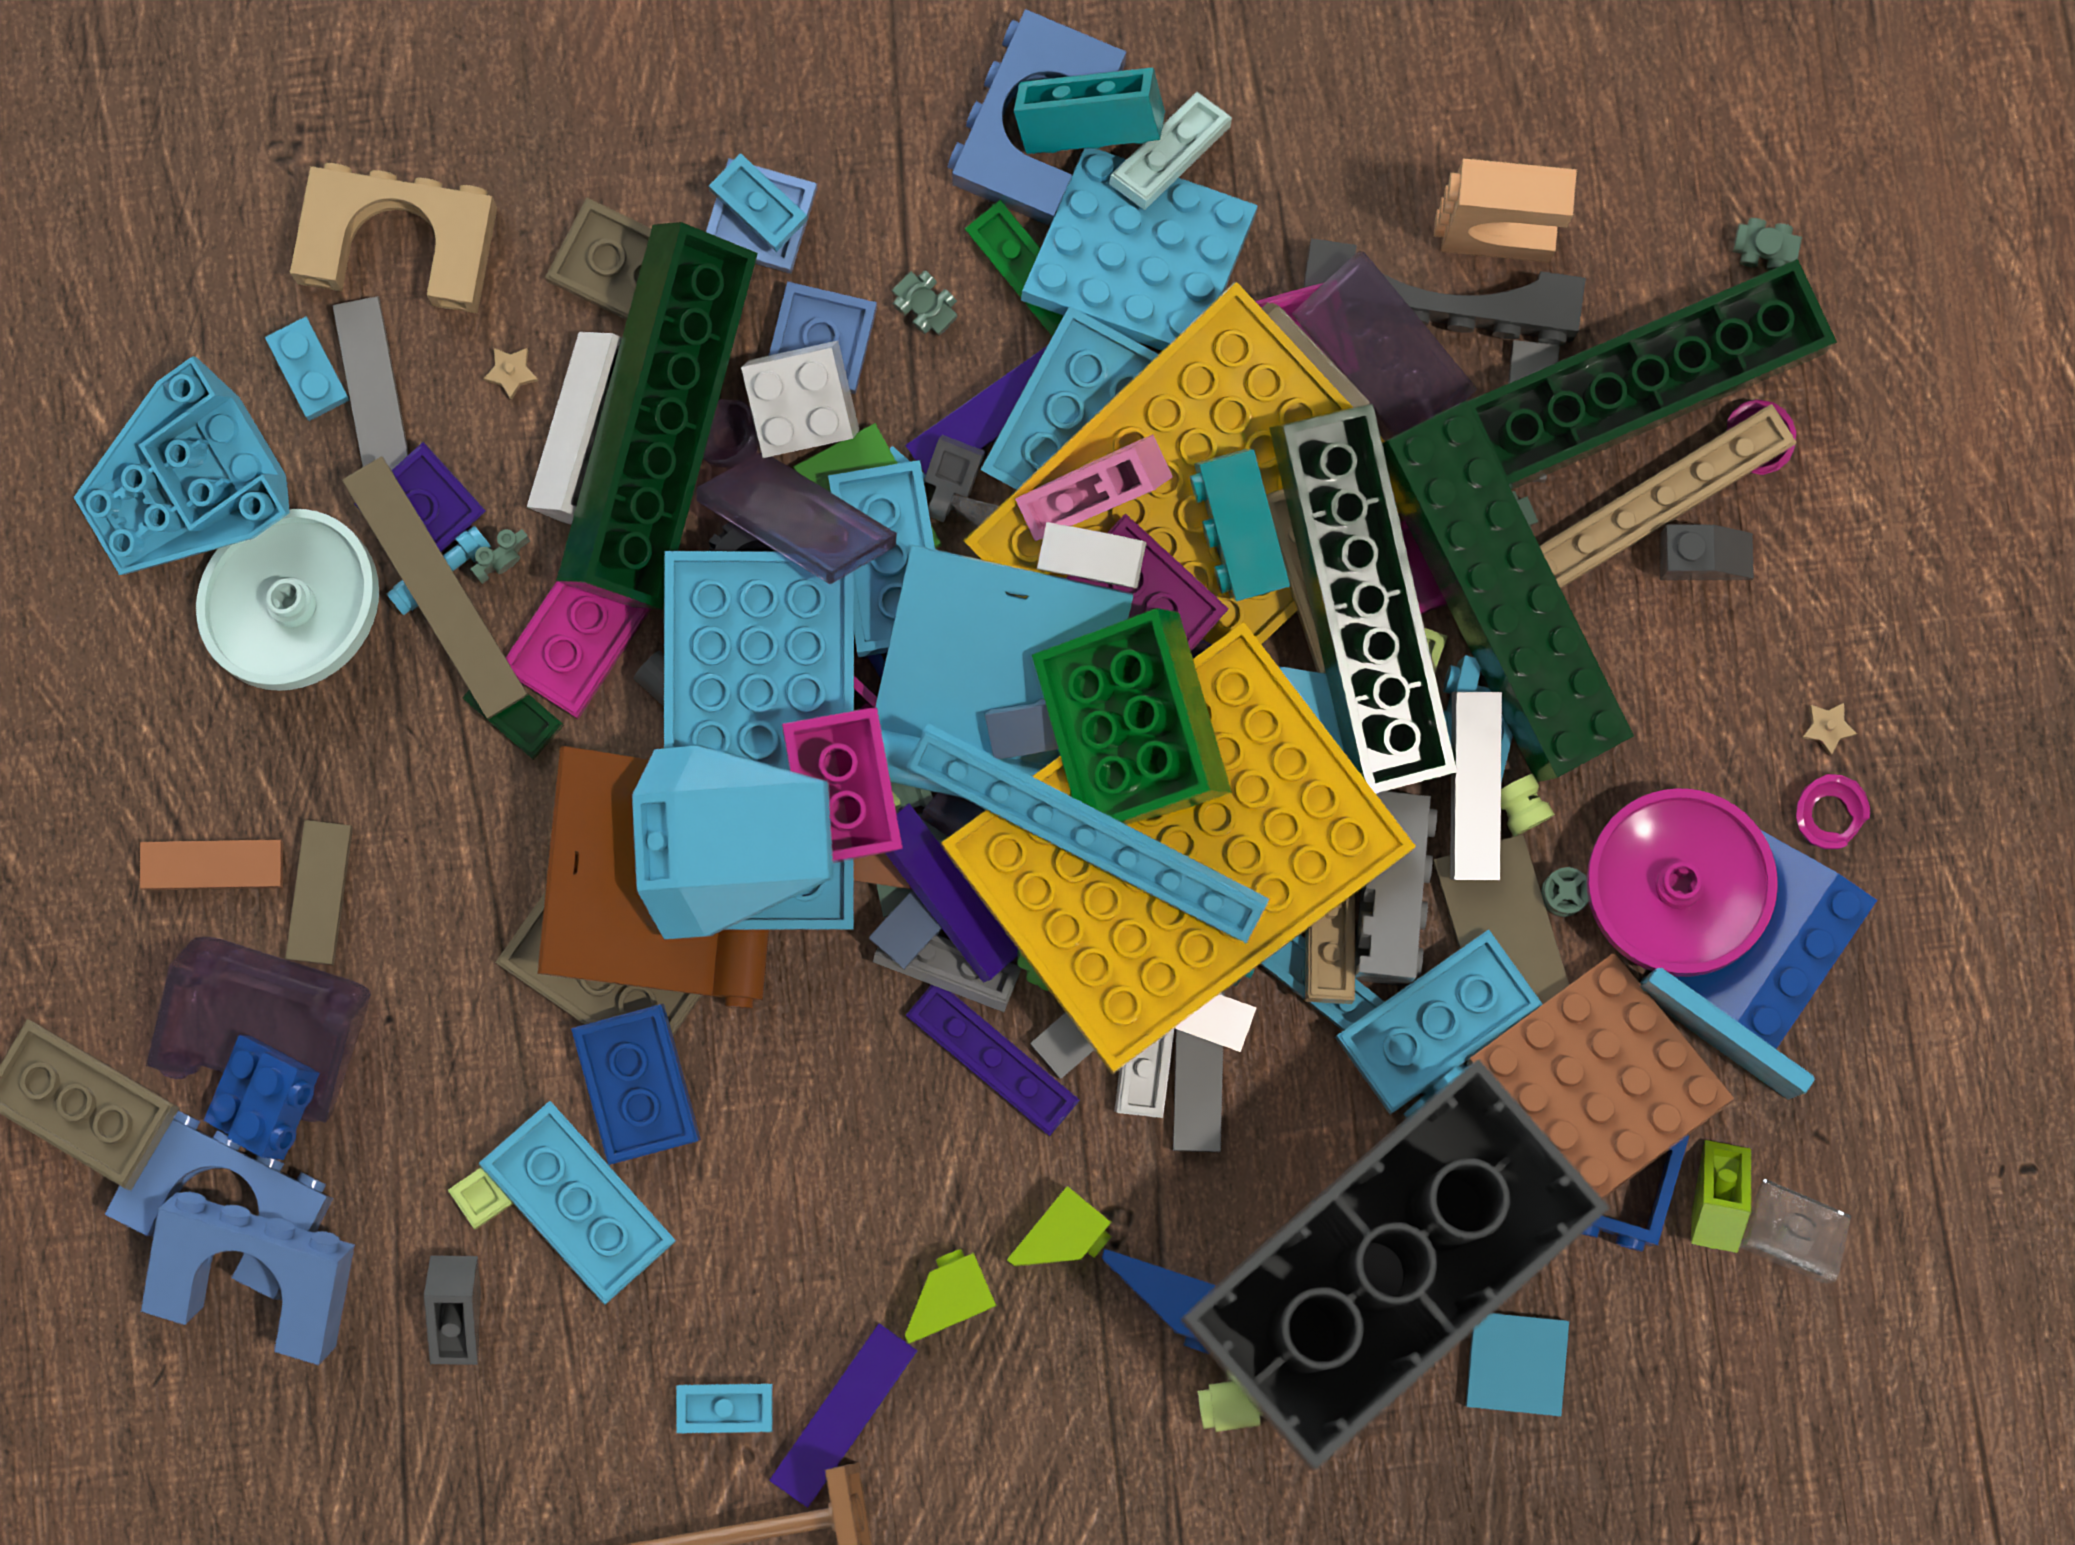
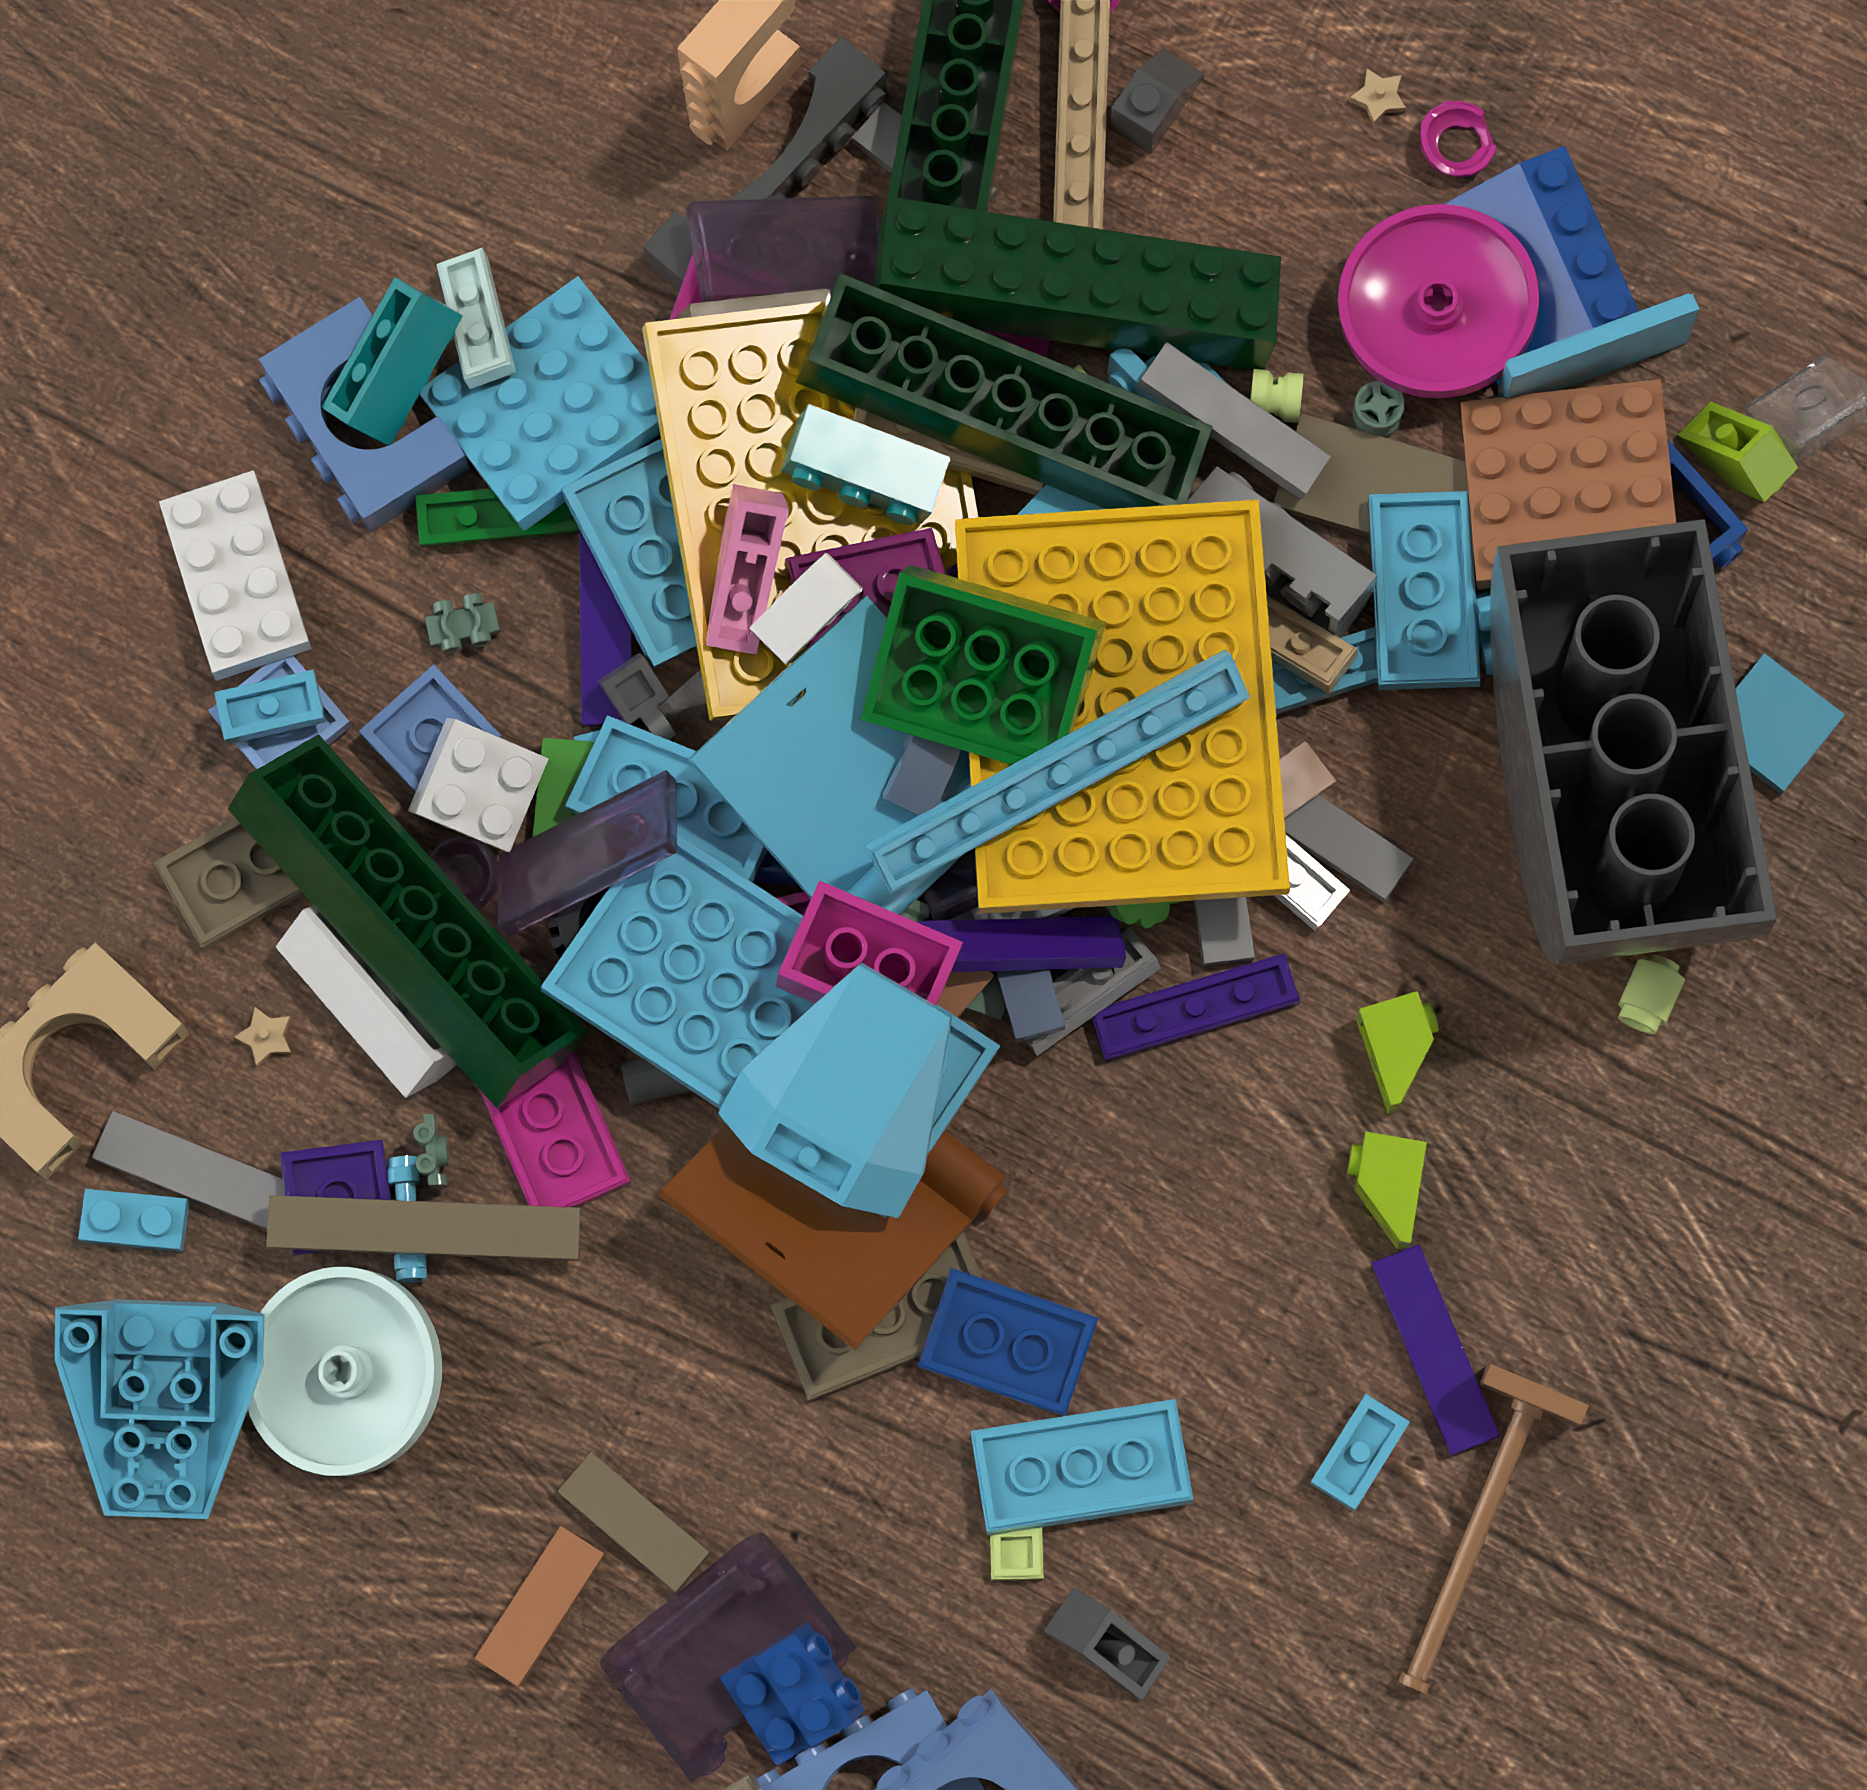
camera: 50 degrees left, 5 degrees down
dark green tile [462,690,564,760] -> none
blue slope [1101,1249,1216,1354] -> none
none -> white plate [159,470,312,681]

